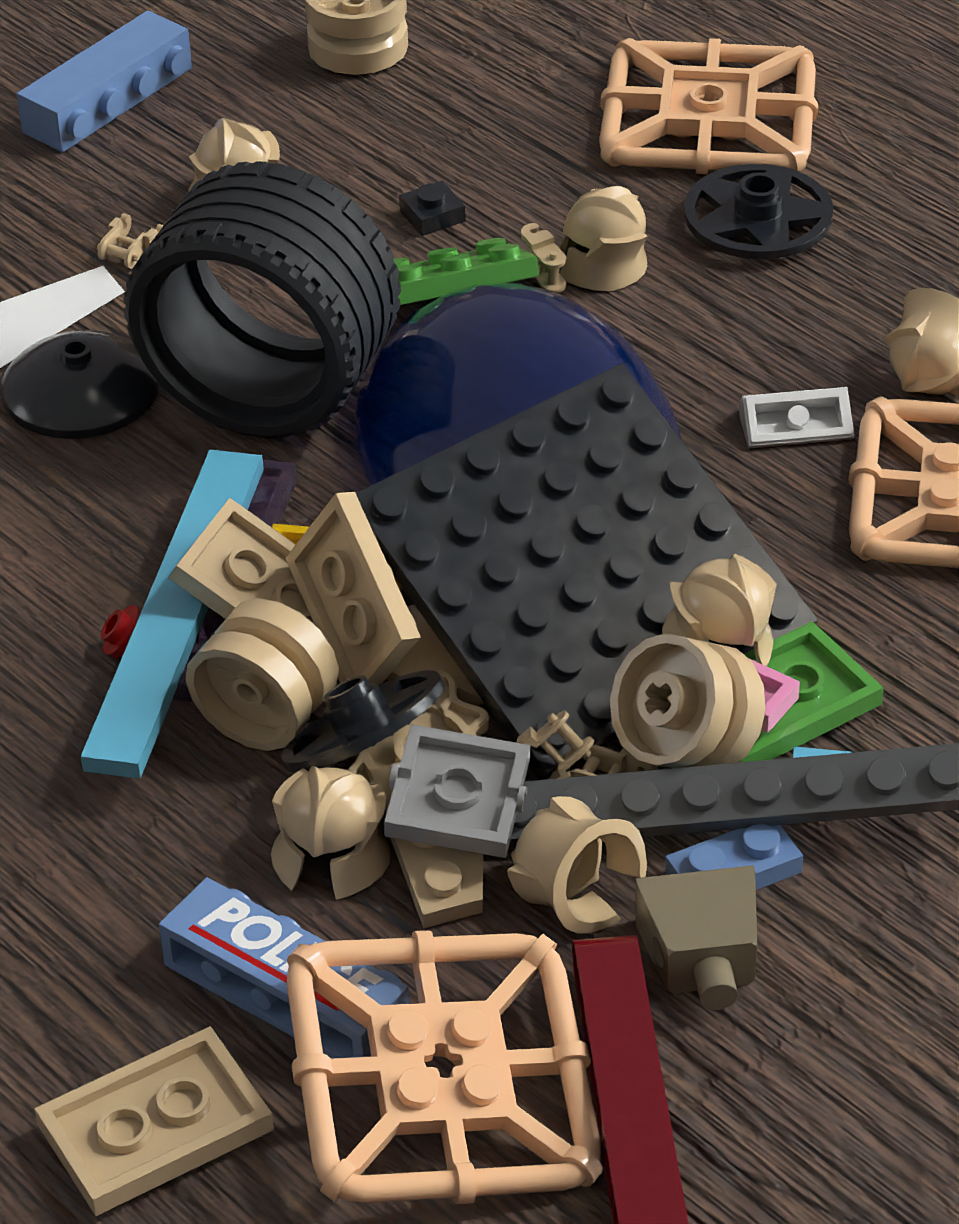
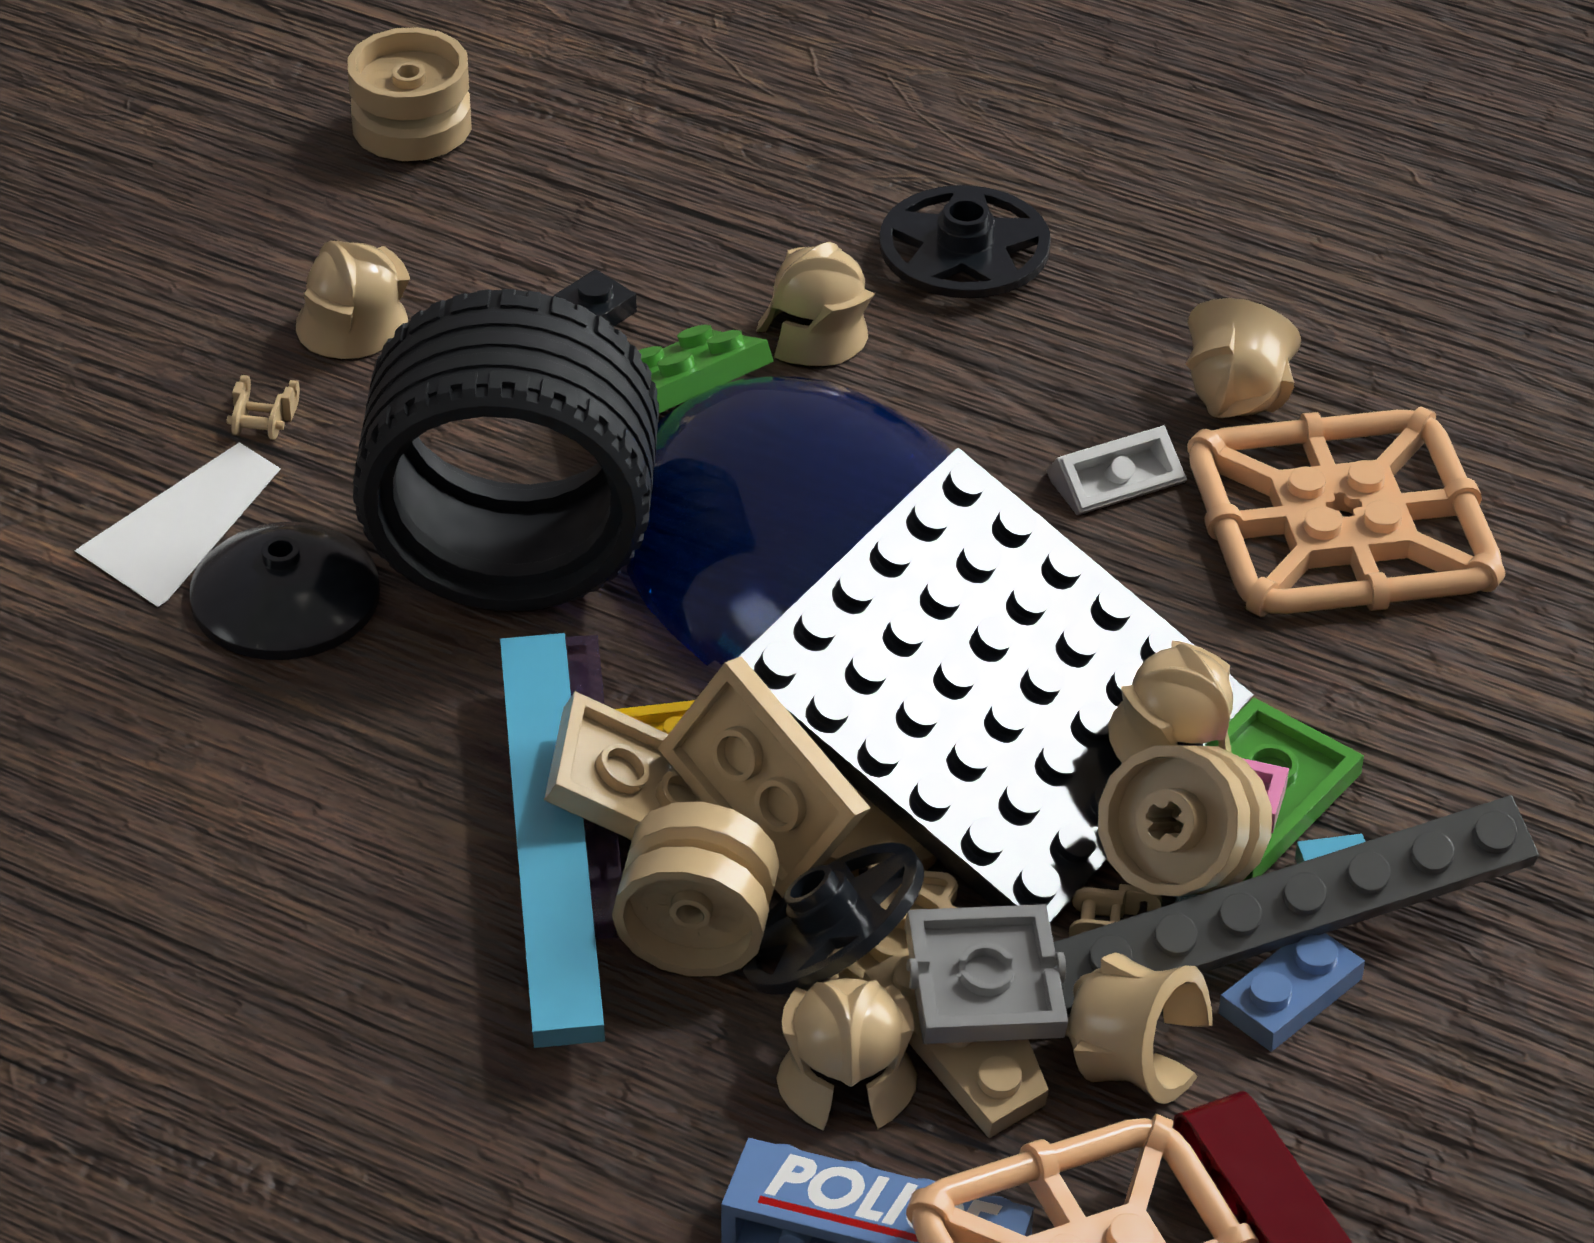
camera: 20 degrees left, 0 degrees up
medium blue brick [17,10,192,153] -> none
red plate [101,605,142,659] -> none
tan piece [516,710,594,779] -> none
tan piece [521,223,566,294] -> none
light nougat plate [599,38,818,175] -> none
dark tan torso [635,865,757,1010] -> none

